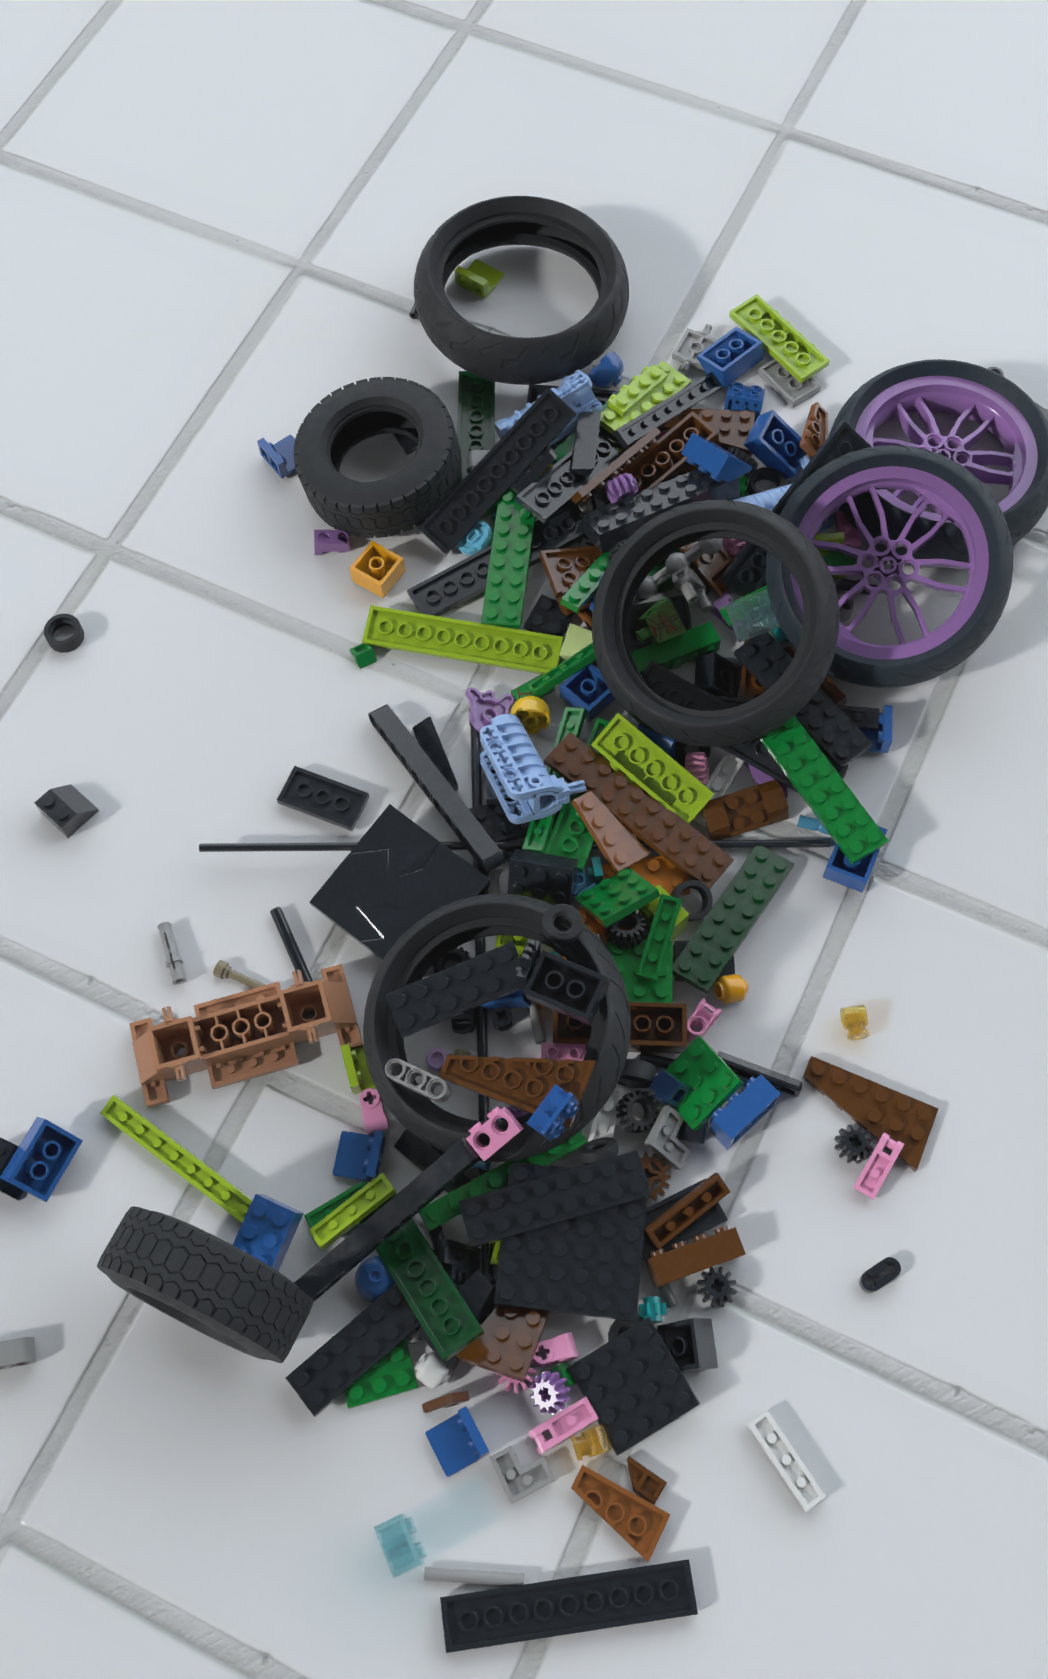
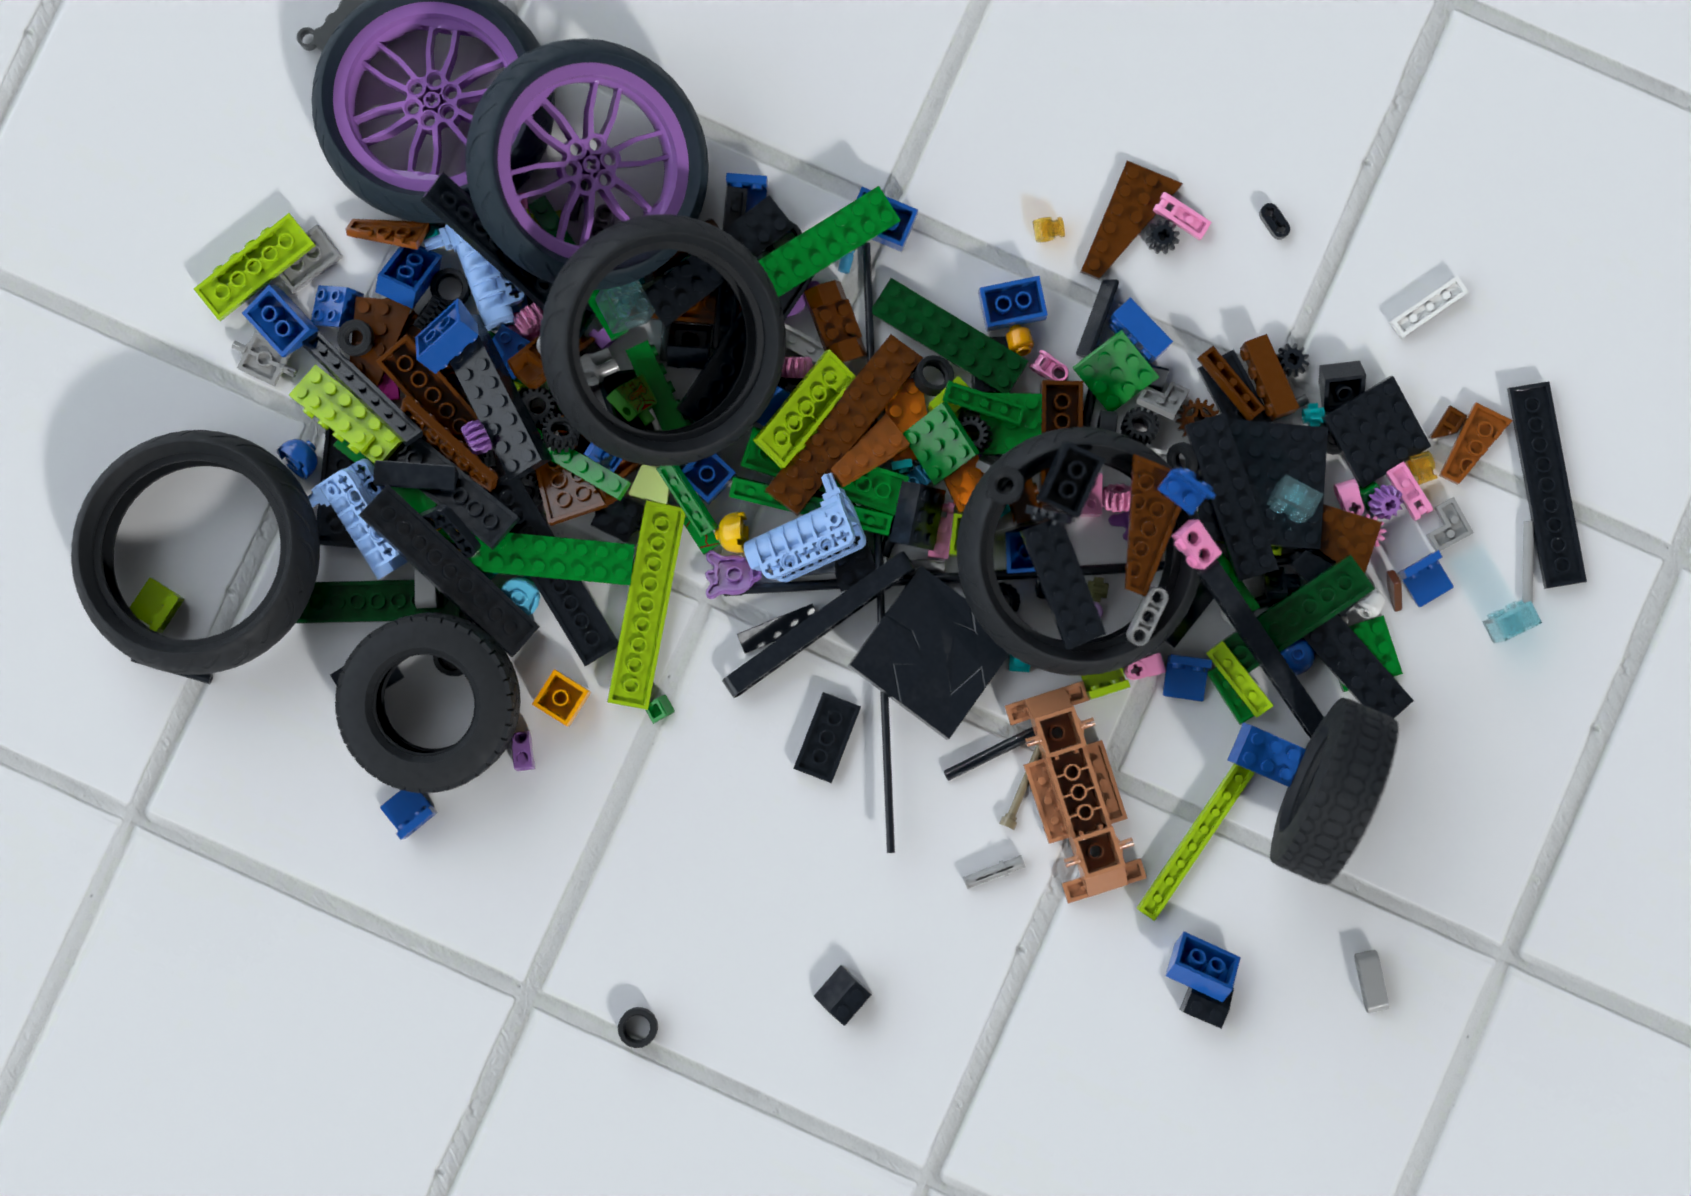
camera: 90 degrees left, 20 degrees up
dark blue brick [649,1069,690,1107] -> none
none -> black tyre [337,319,375,356]
none -> blue brick [978,276,1048,332]
none -> clear light blue brick [1267,475,1323,523]

